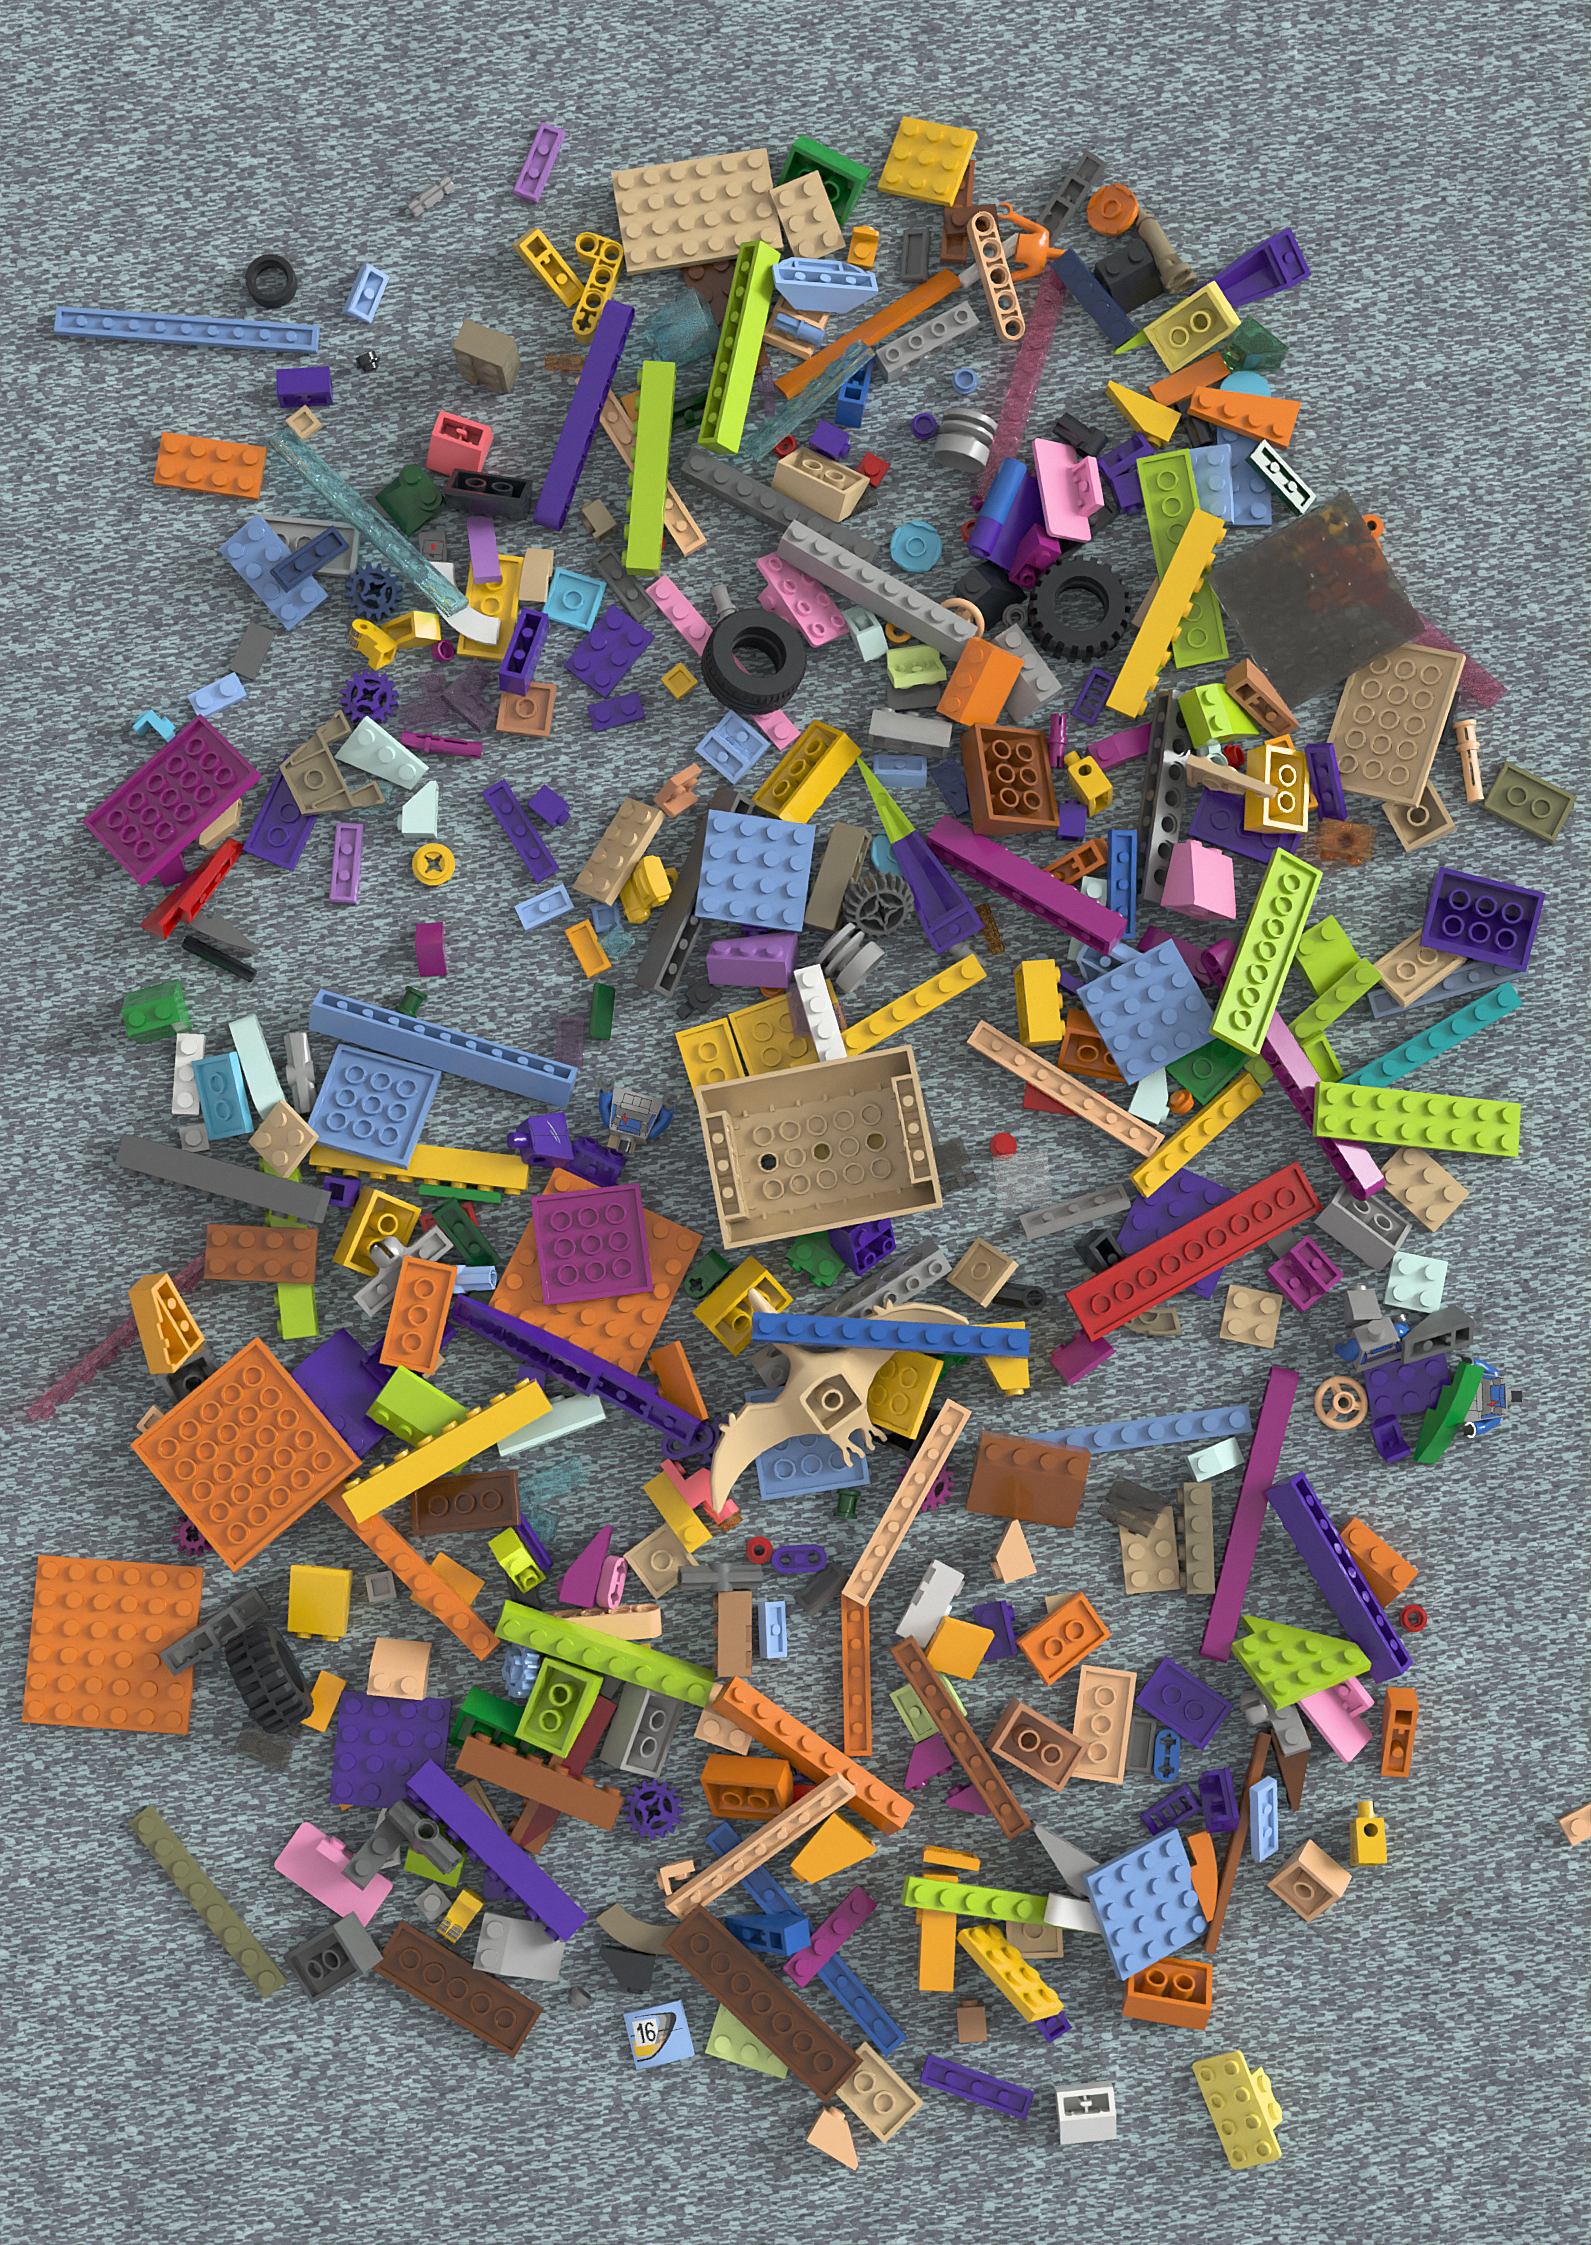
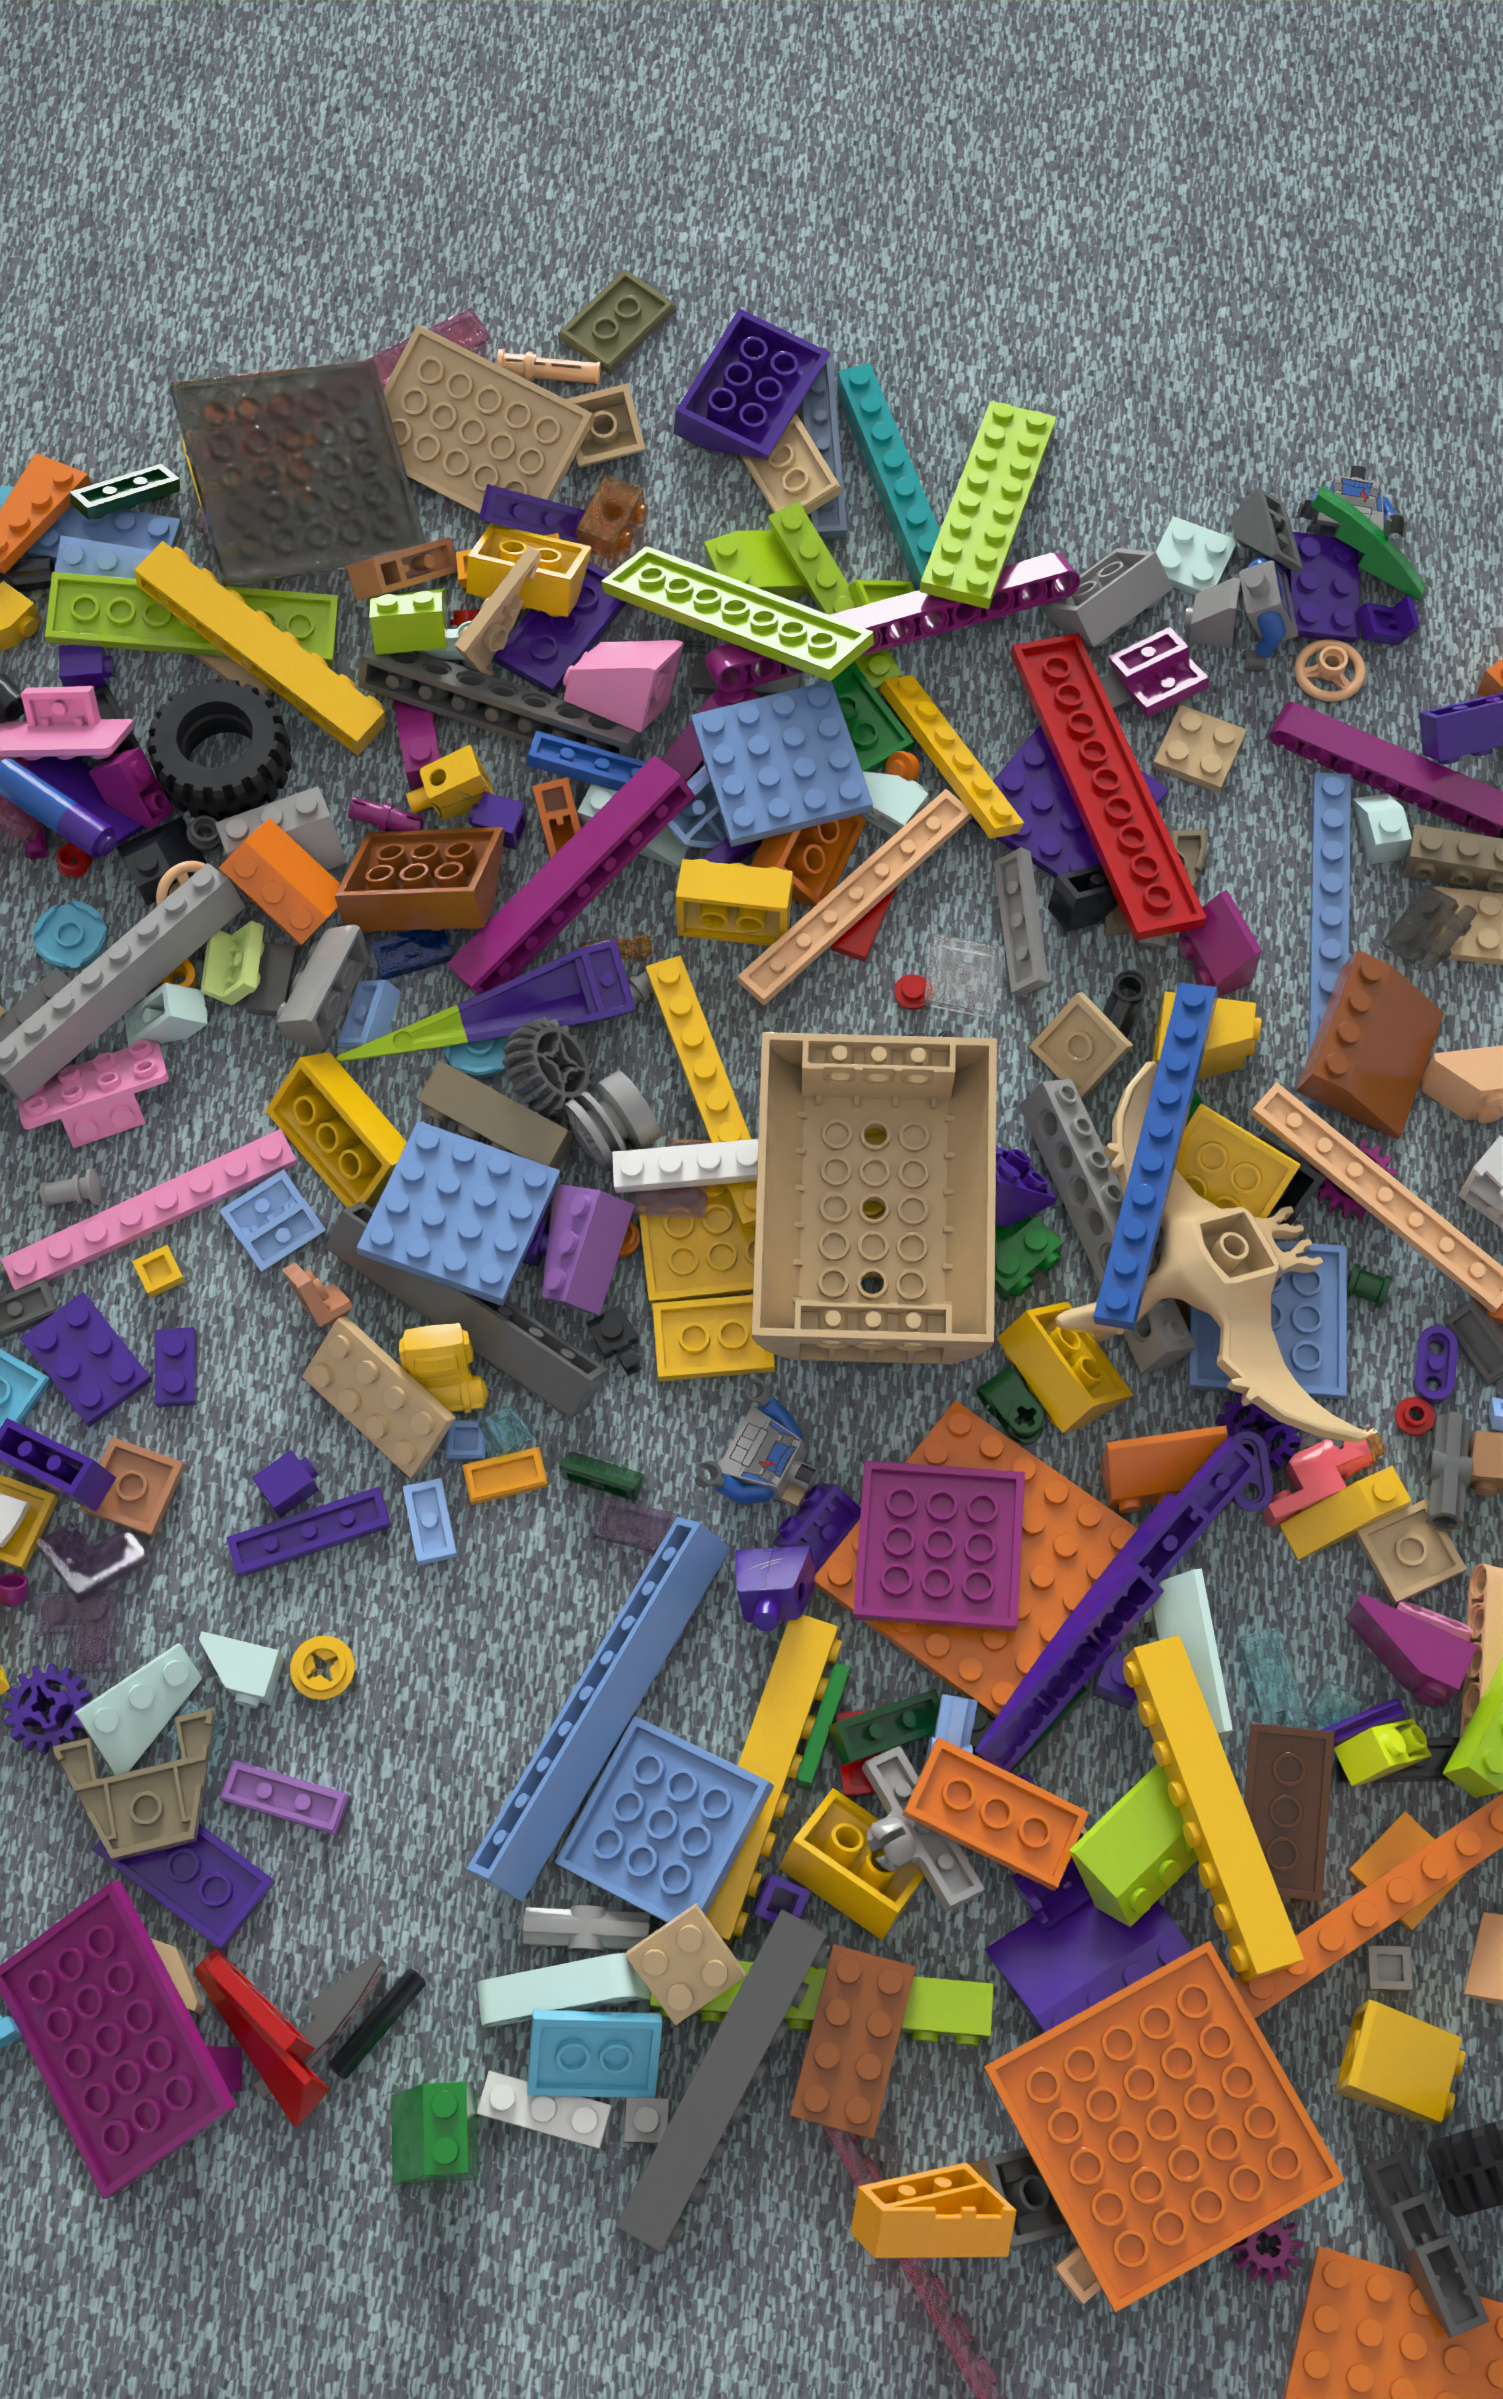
camera: 75 degrees left, 15 degrees down
dark green bush [394,985,428,1018] -> none
magenta pin [401,731,483,760] -> none
magenta slope [415,922,447,977] -> none
black tyre [701,609,807,716] -> none
dark purple slope [1070,666,1118,726] -> none
dark purple hinge [1096,432,1155,487] -> none
tan plate [1380,1146,1470,1233] -> none

